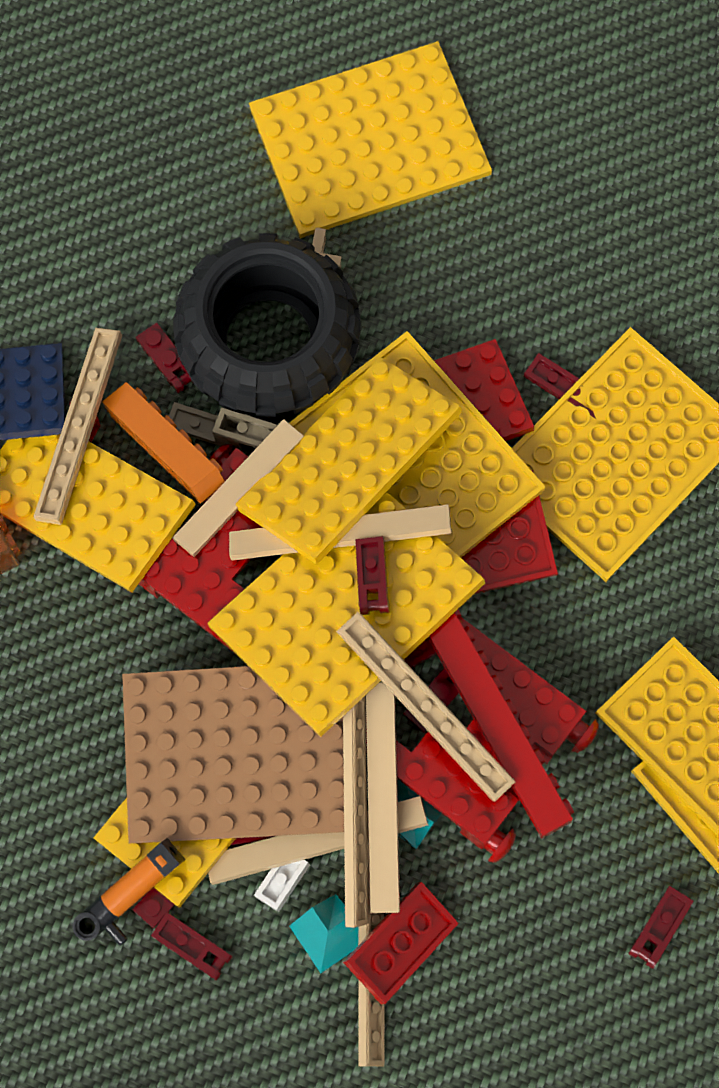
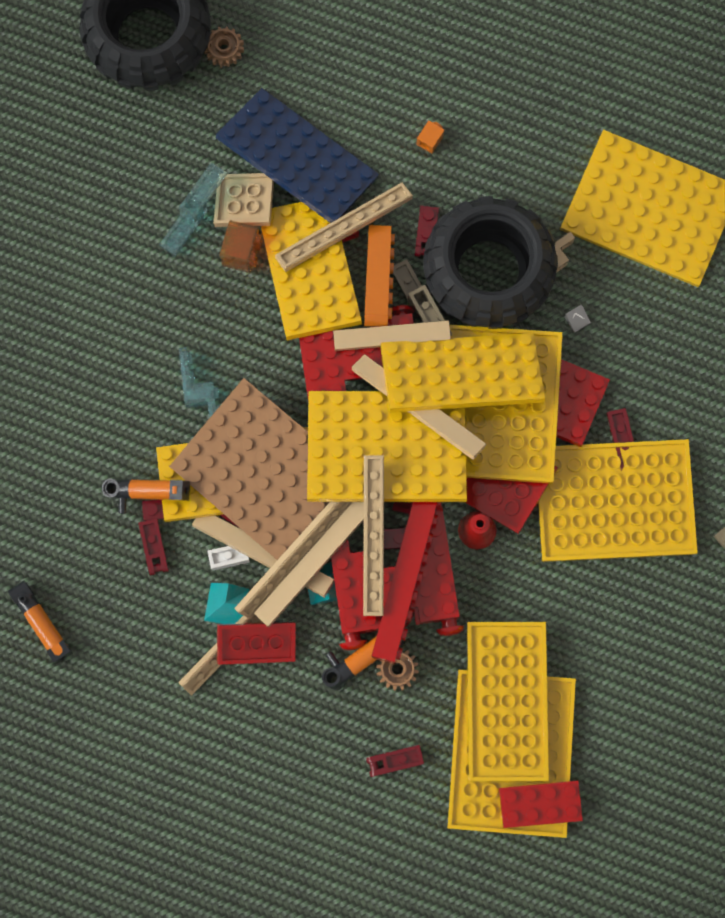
camera: 45 degrees right, 5 degrees up
dark red plate [355,536,390,615] -> none
none -> clear light blue bracket [179,347,220,418]
none -> piece [322,636,405,691]
none -> medium nougat gear [376,650,419,691]
none -> orange brick [416,120,444,154]
none -> red cone [458,511,497,549]
none -> light grey slope [564,305,591,333]

